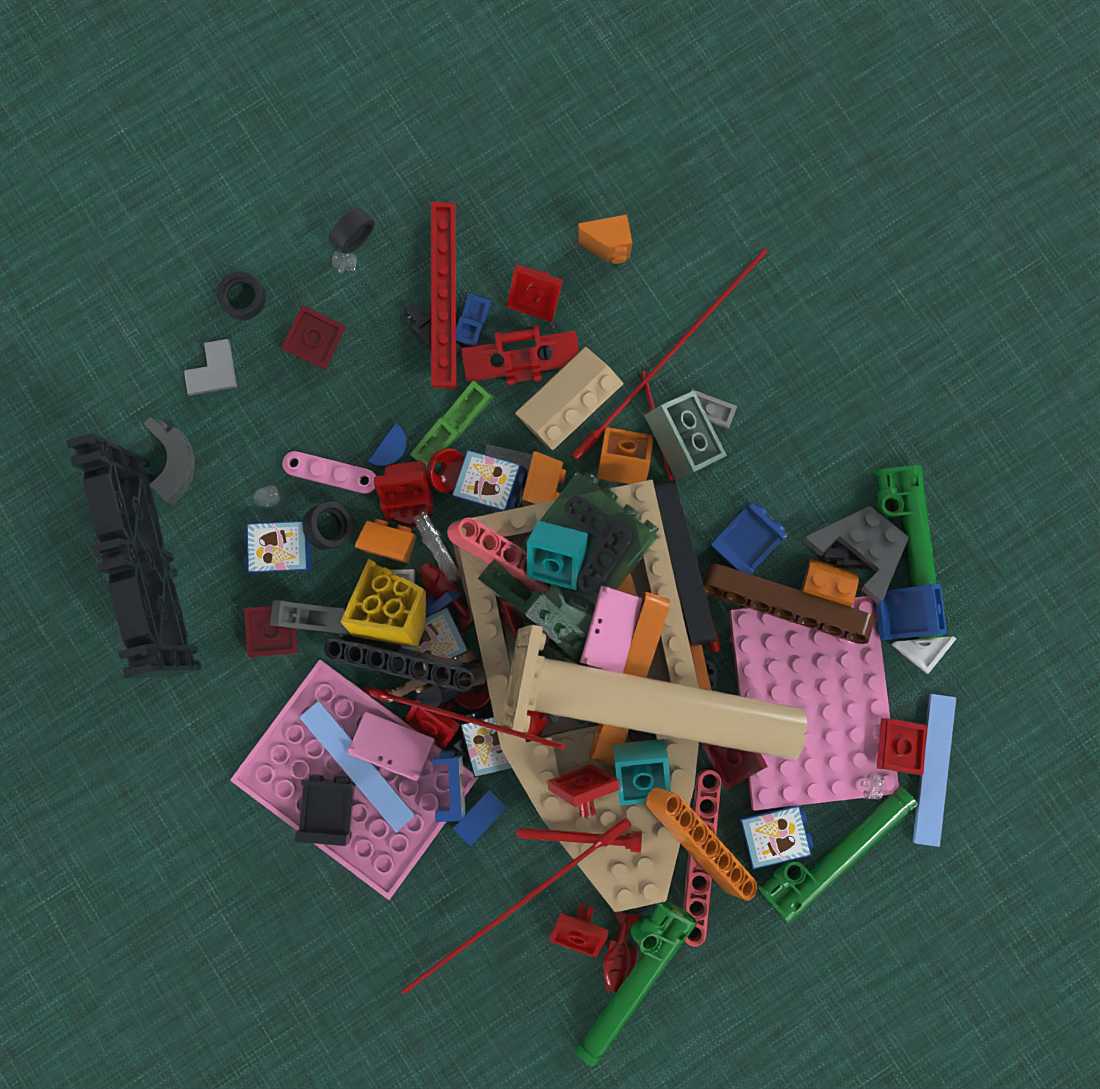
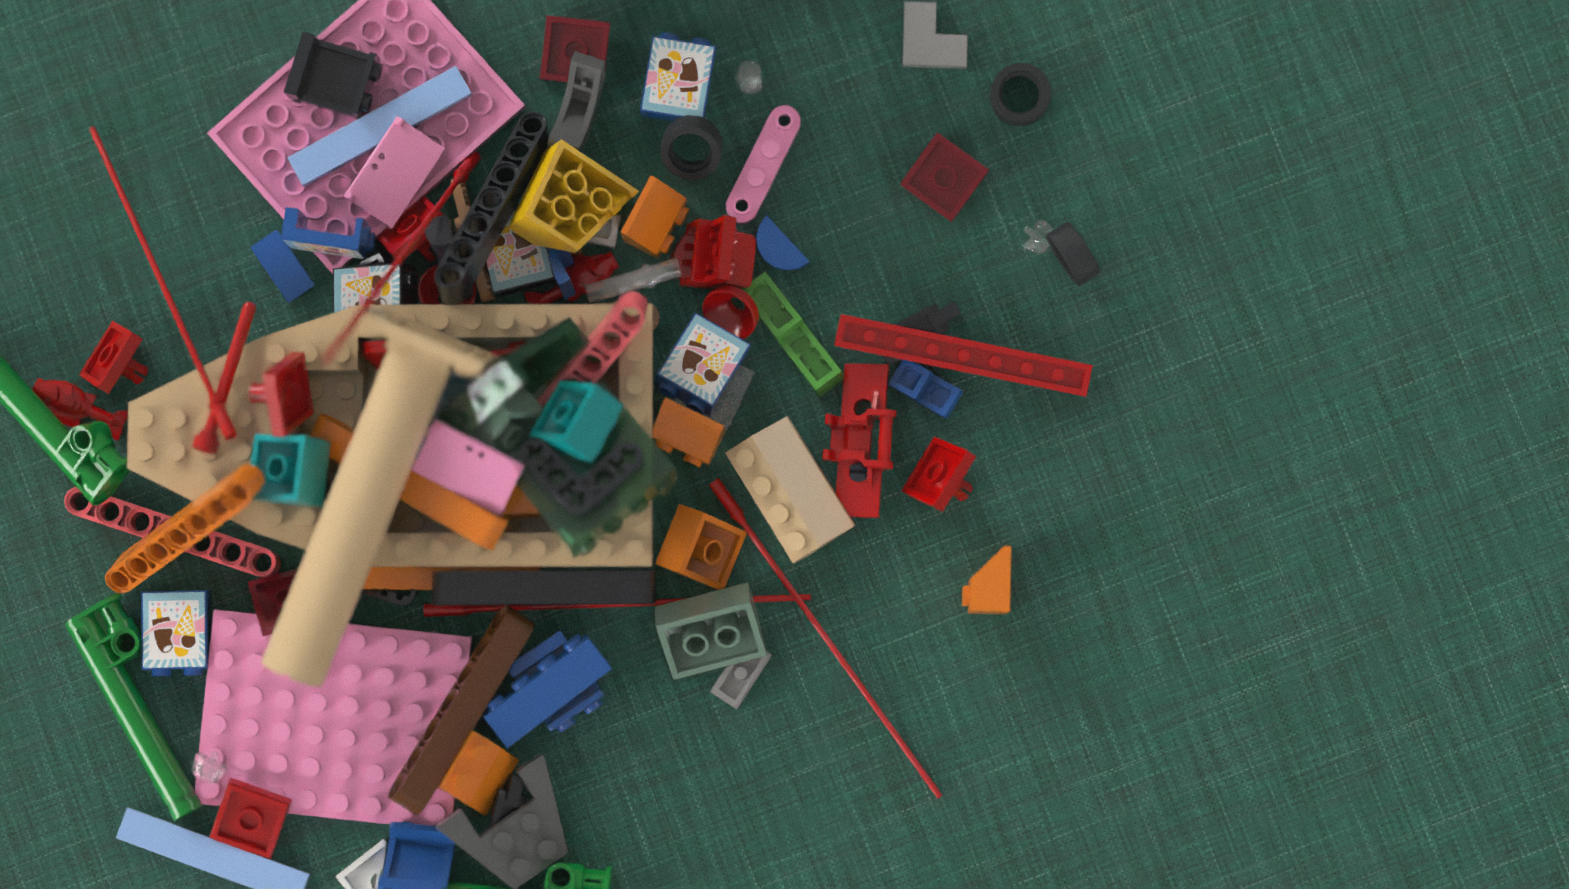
camera: 105 degrees right, 0 degrees up
none -> blue brick [483,633,612,748]

